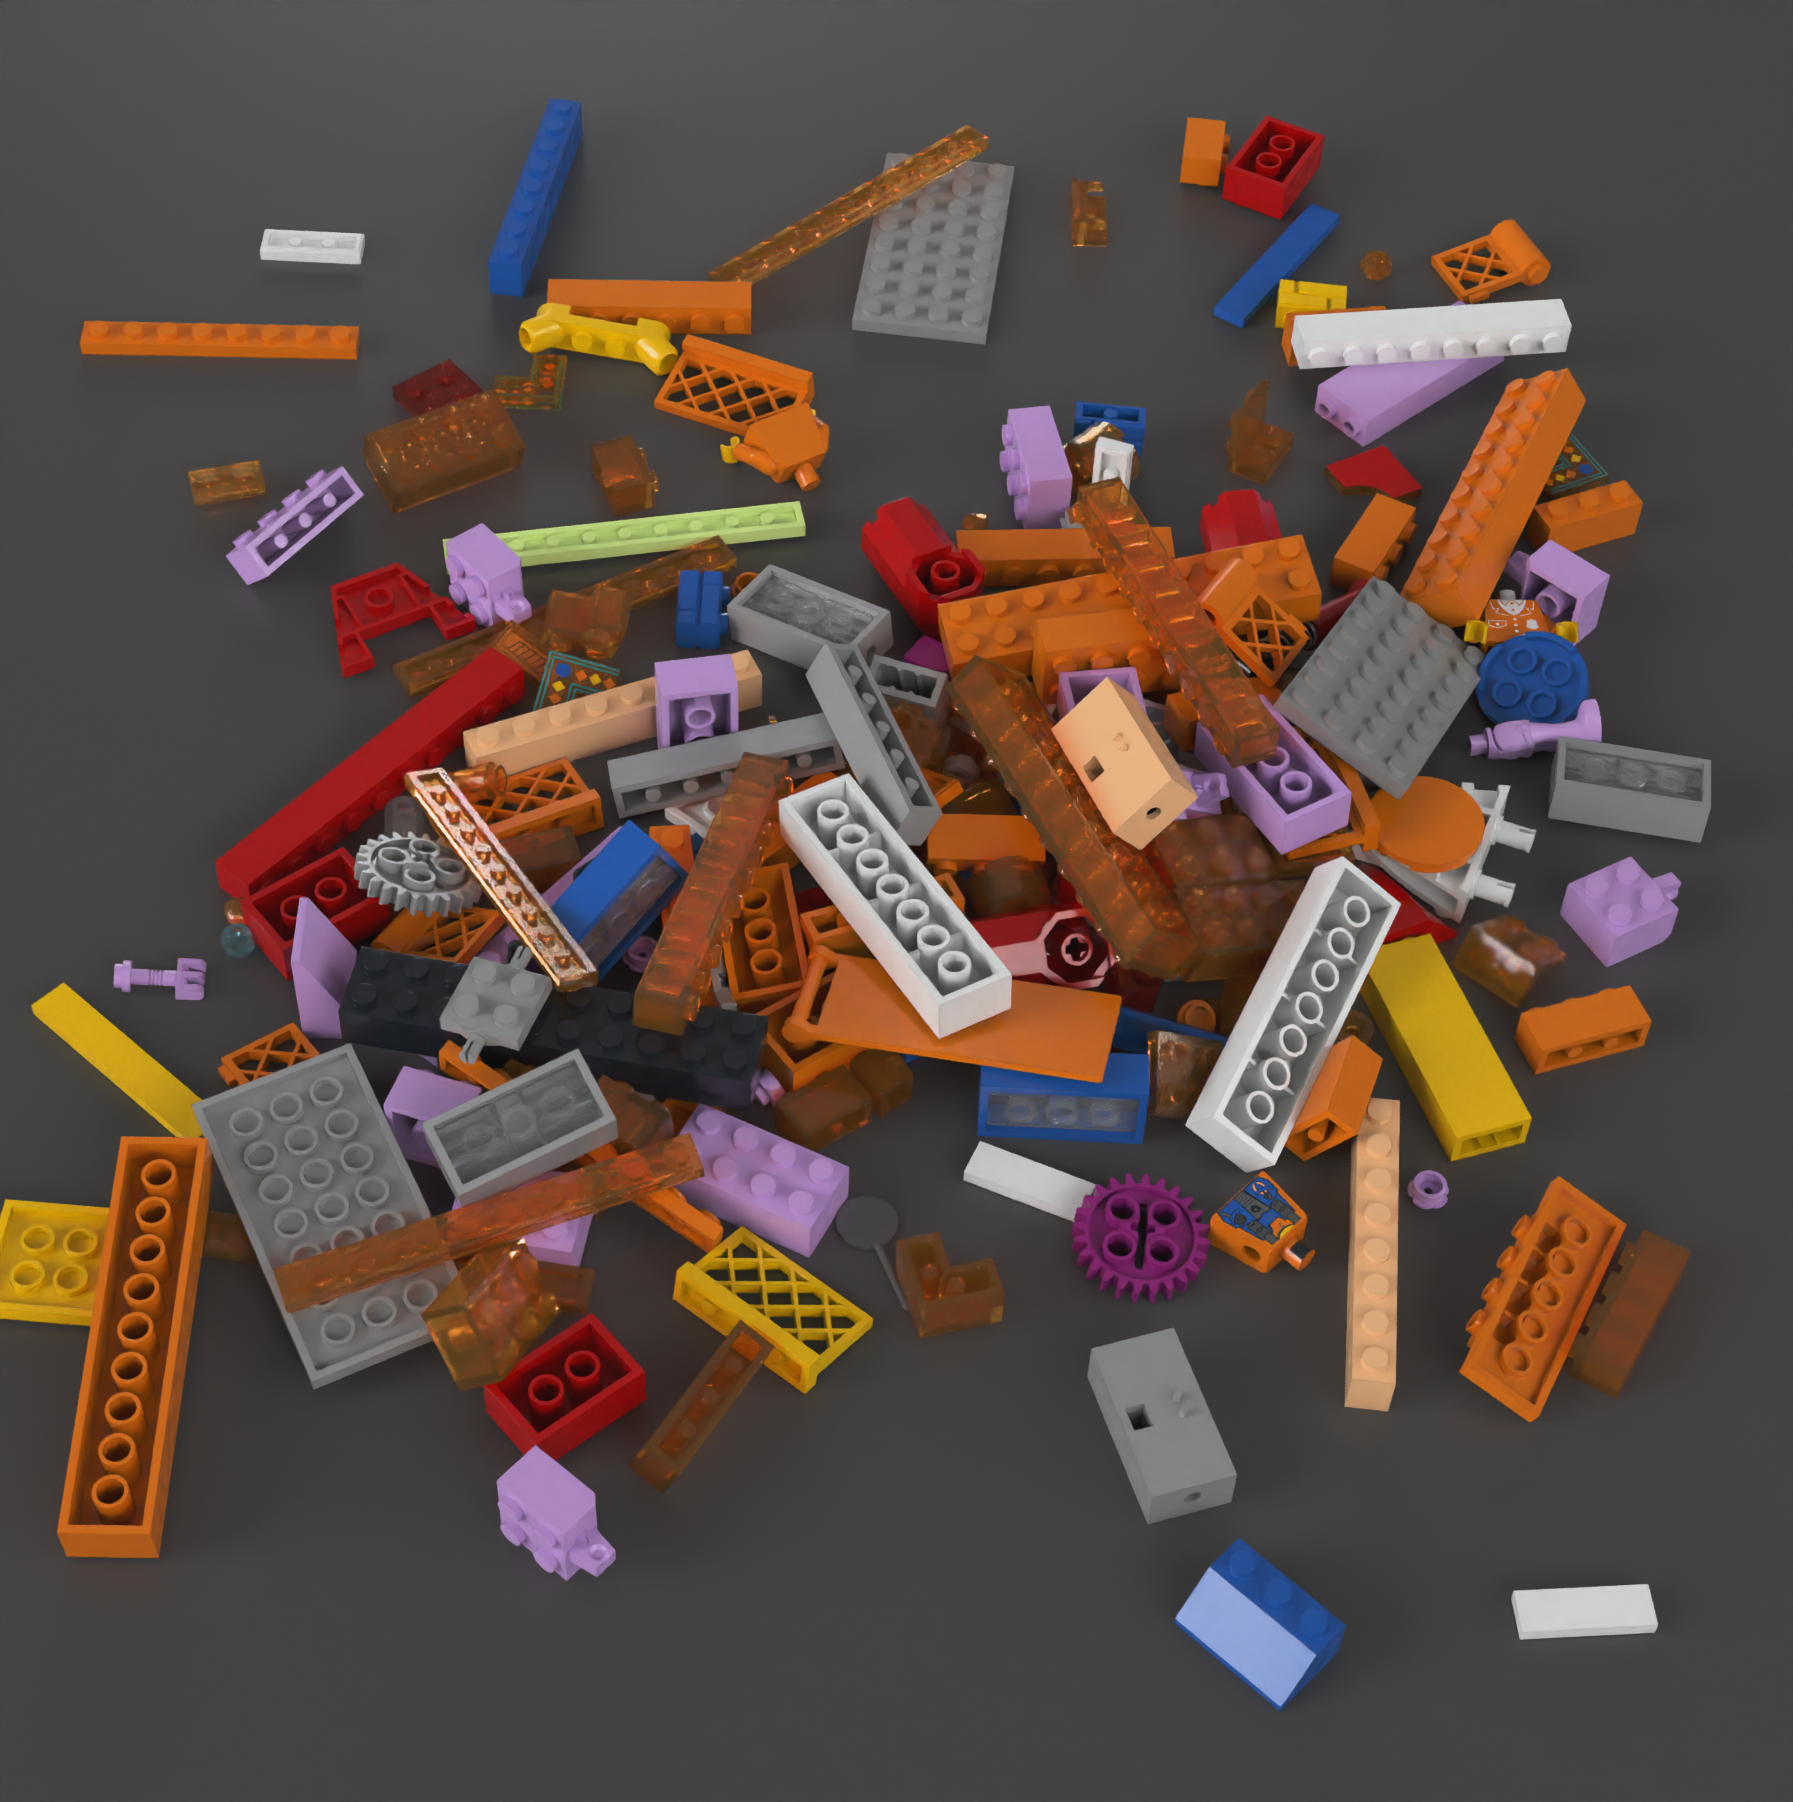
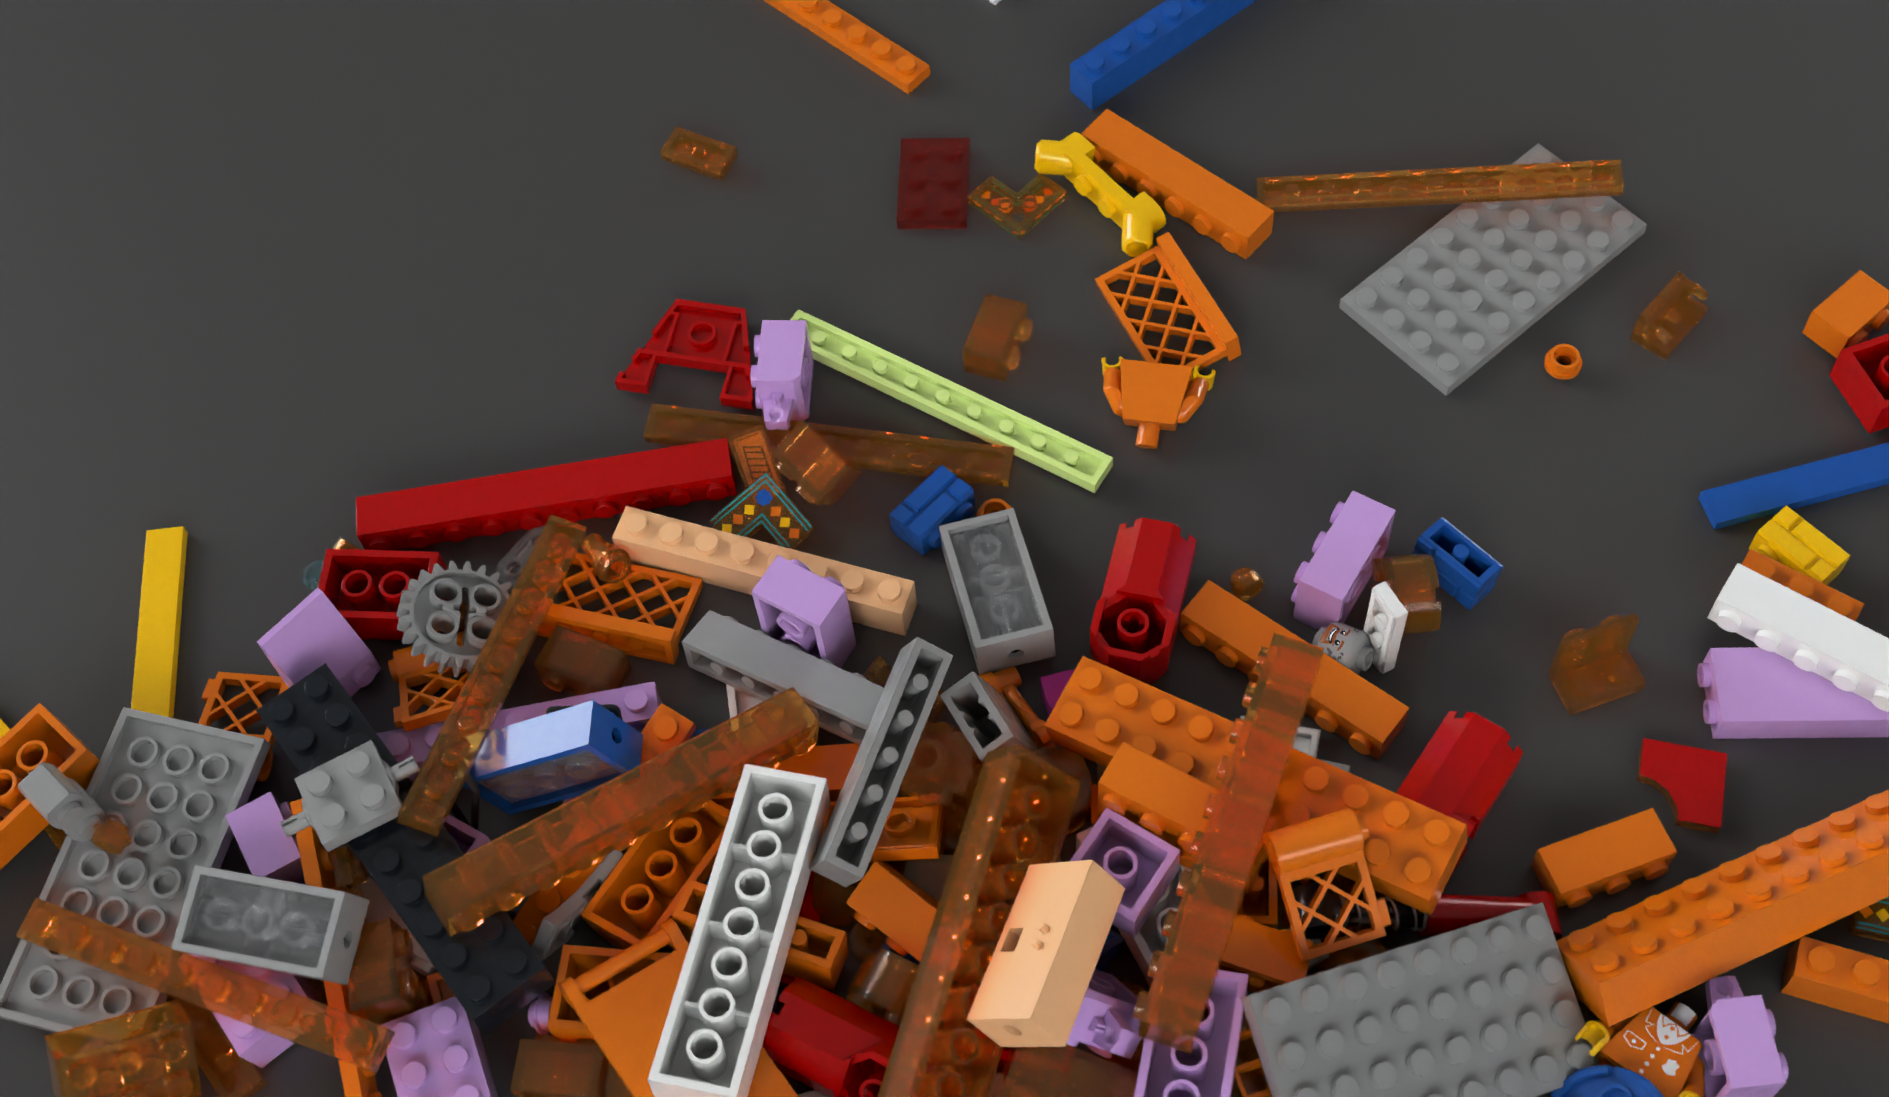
camera: 50 degrees right, 10 degrees up
lavender hinge [114,958,207,1000] -> none
lavender brick [226,466,364,585] -> none
clear orange brick [362,388,525,514] -> none
none -> light grey brick [18,763,108,842]
none -> clear orange plate [90,819,132,855]
none -> orange plate [1544,344,1583,380]

